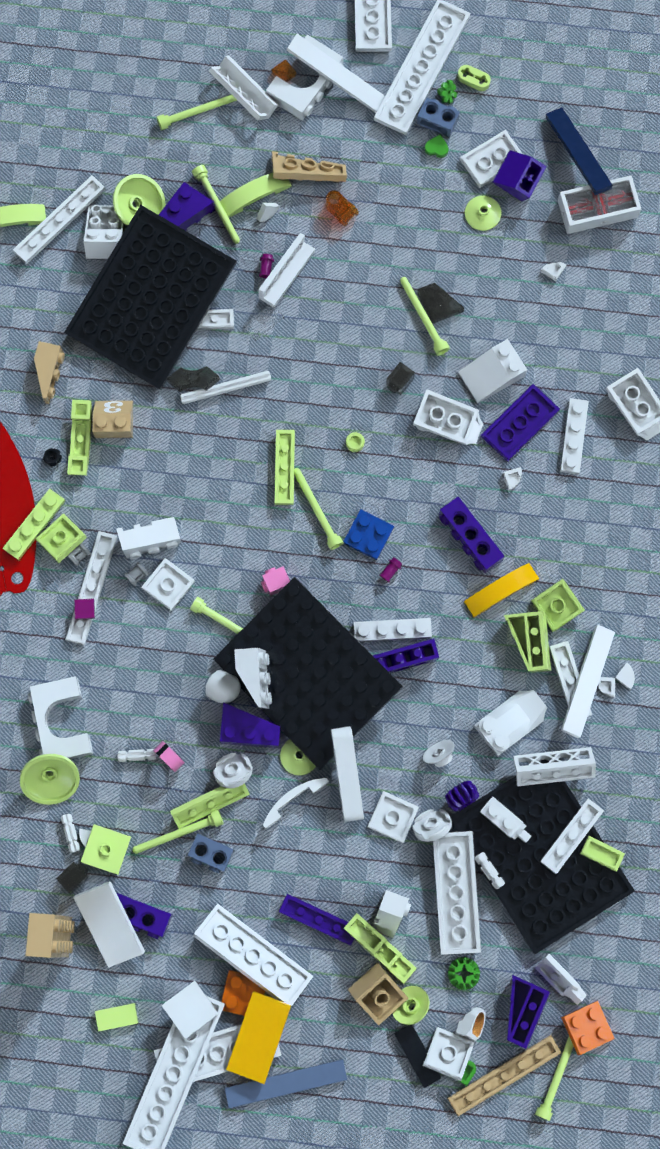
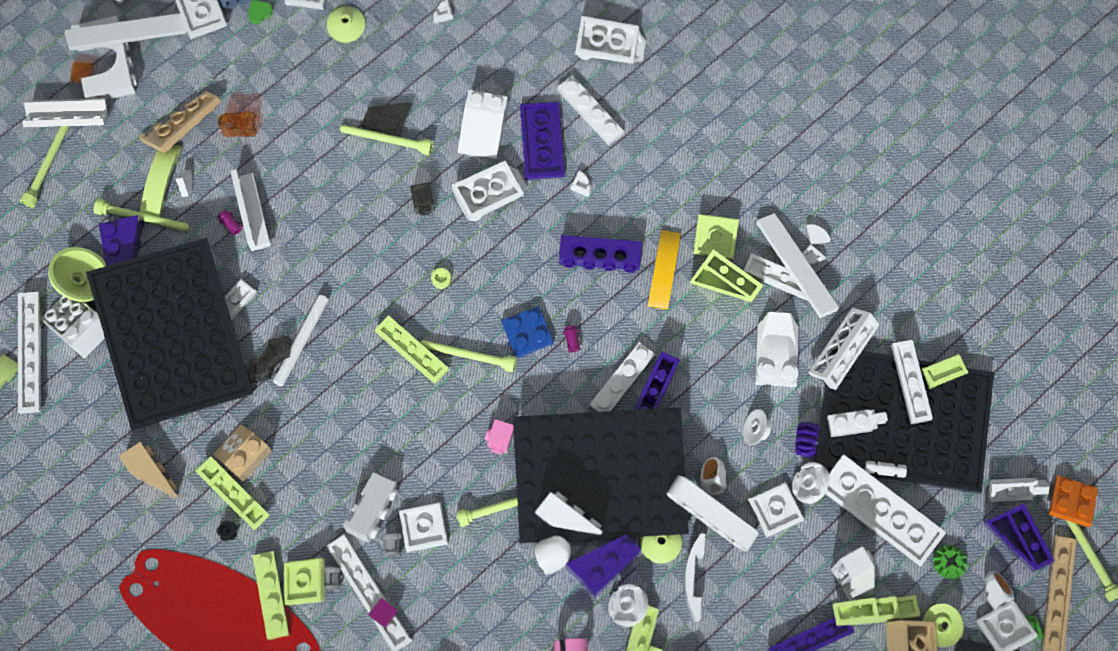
camera: 50 degrees left, 5 degrees down
none -> white rock [700,457,727,495]

